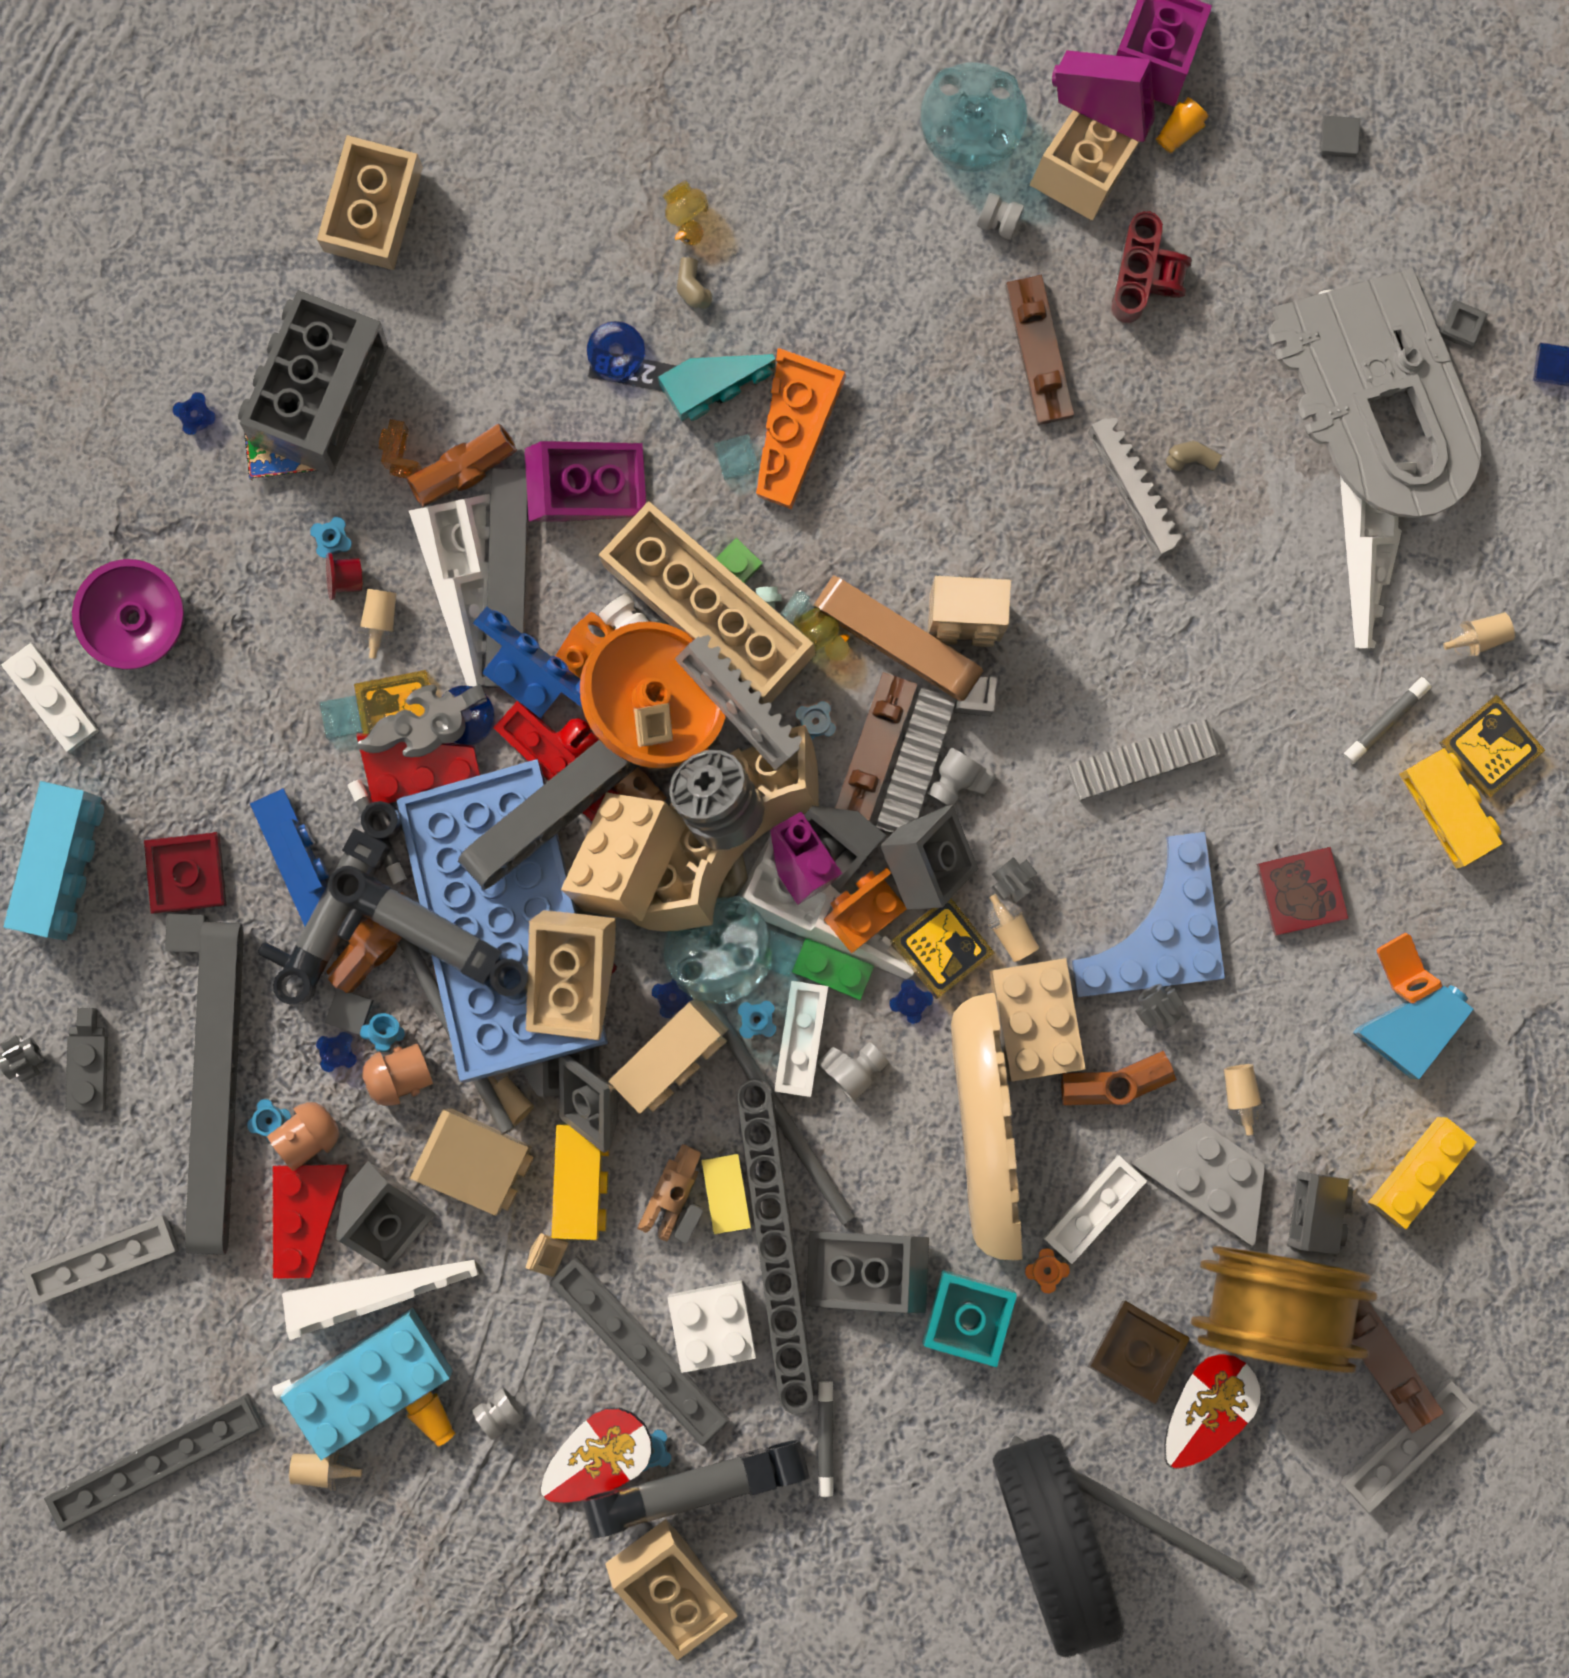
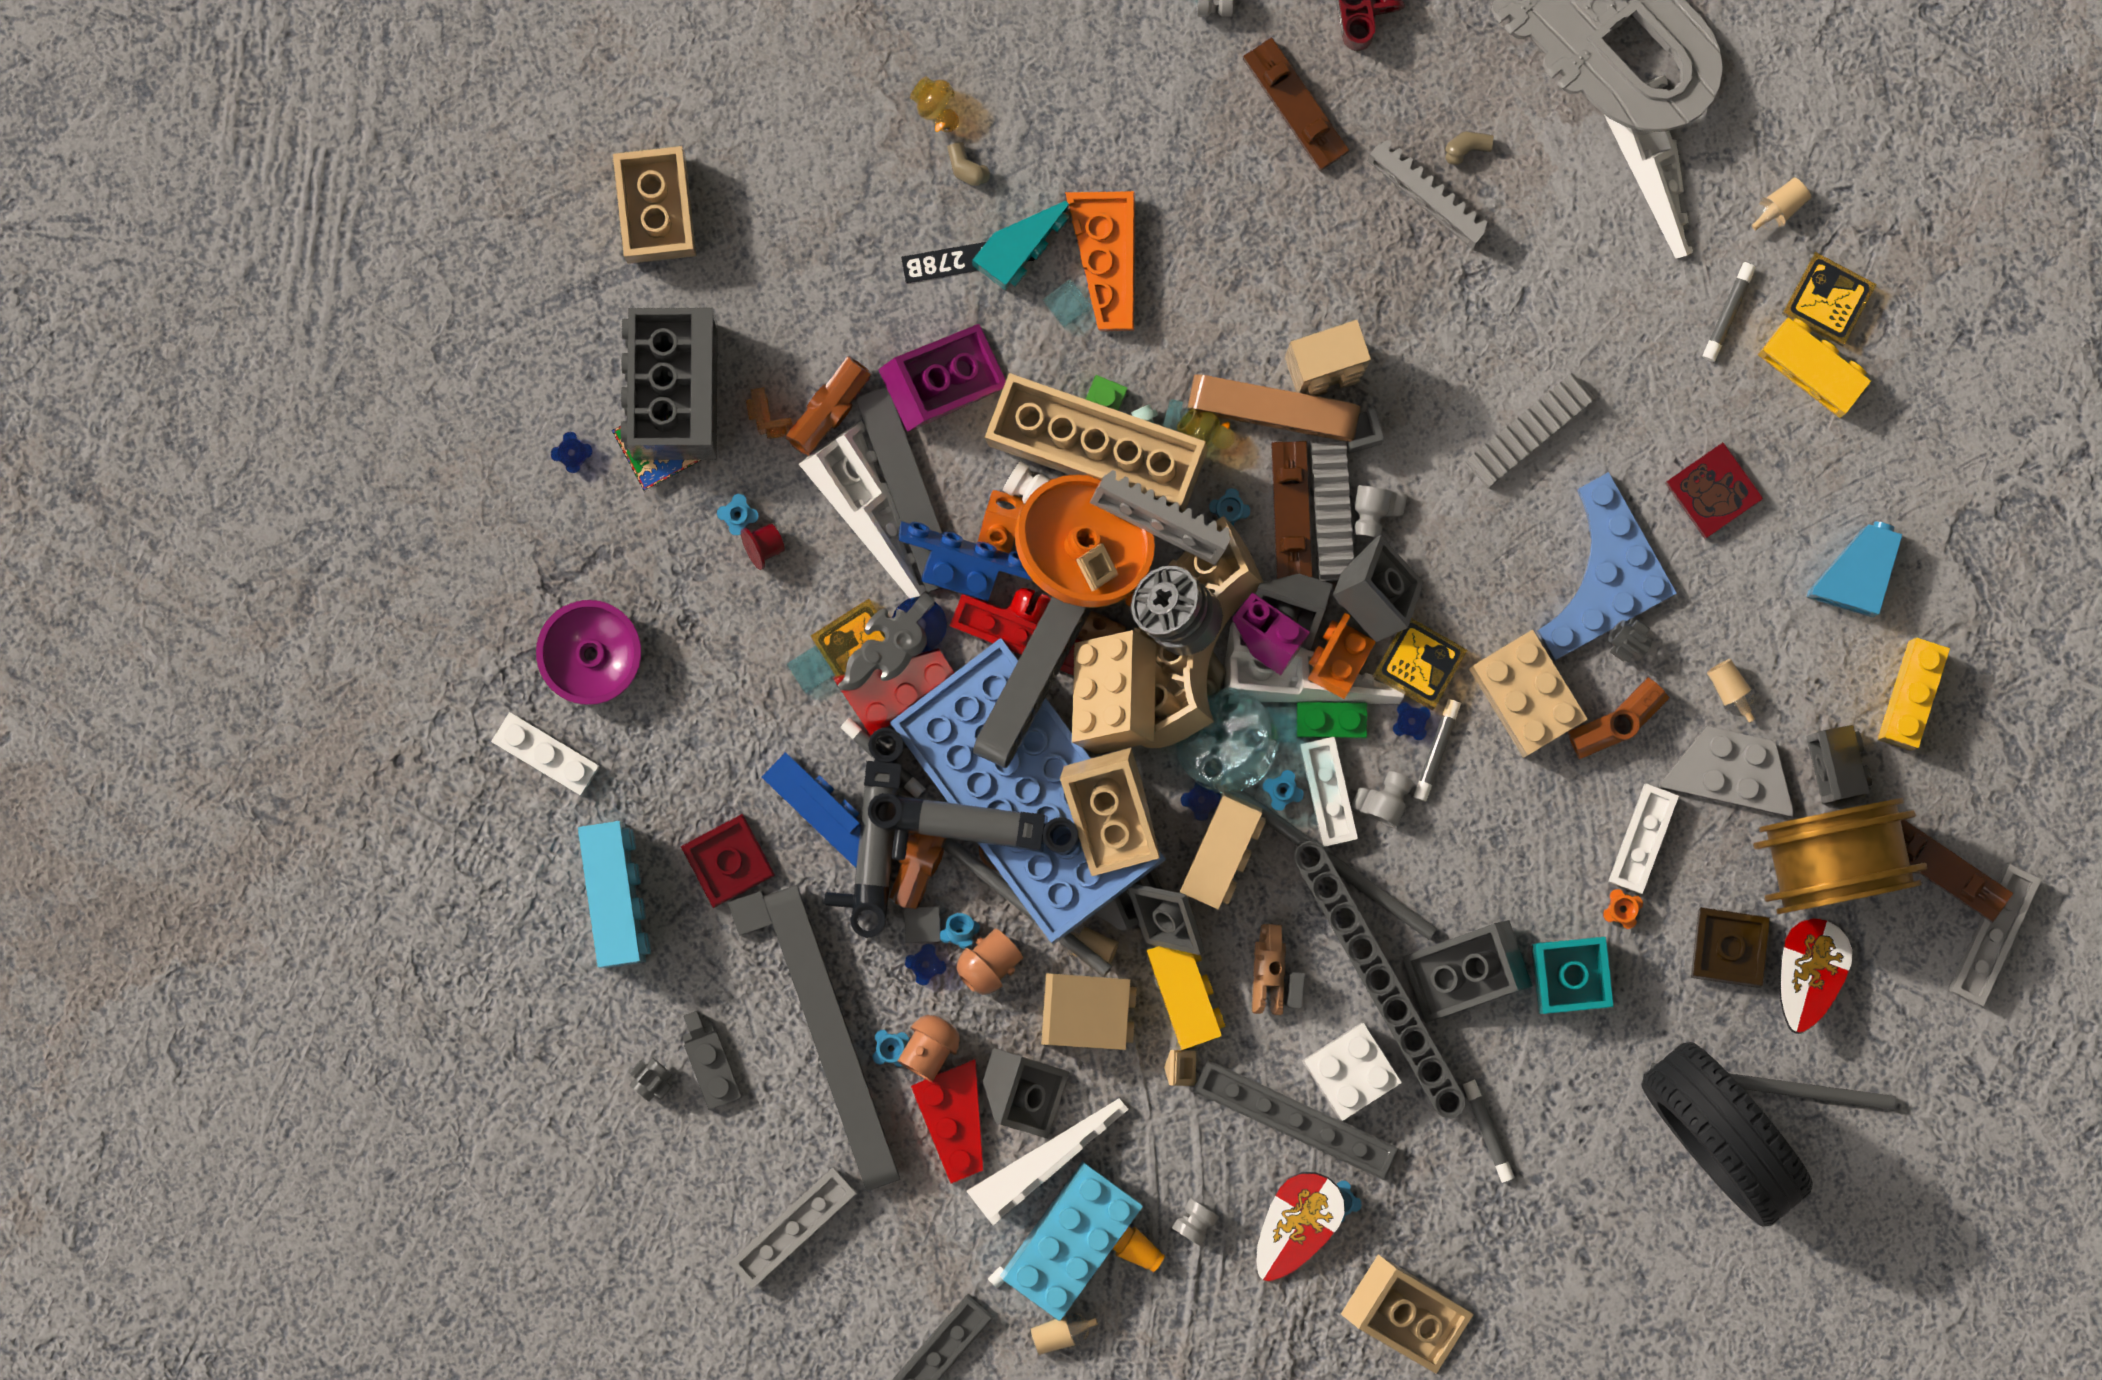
camera: 25 degrees left, 0 degrees up
tan piece [358,589,397,659] -> none
piece [582,1440,810,1538] -> none
clear blue piece [587,321,645,382] -> none
light yellow tile [701,1154,751,1234] -> none
tan brick [951,993,1022,1260] -> none
tan piece [988,894,1039,962] -> none
dark grey gear [992,857,1037,903] -> none
orange bracket [1377,933,1442,1003] -> none
none -> dark grey bar [1413,699,1461,802]

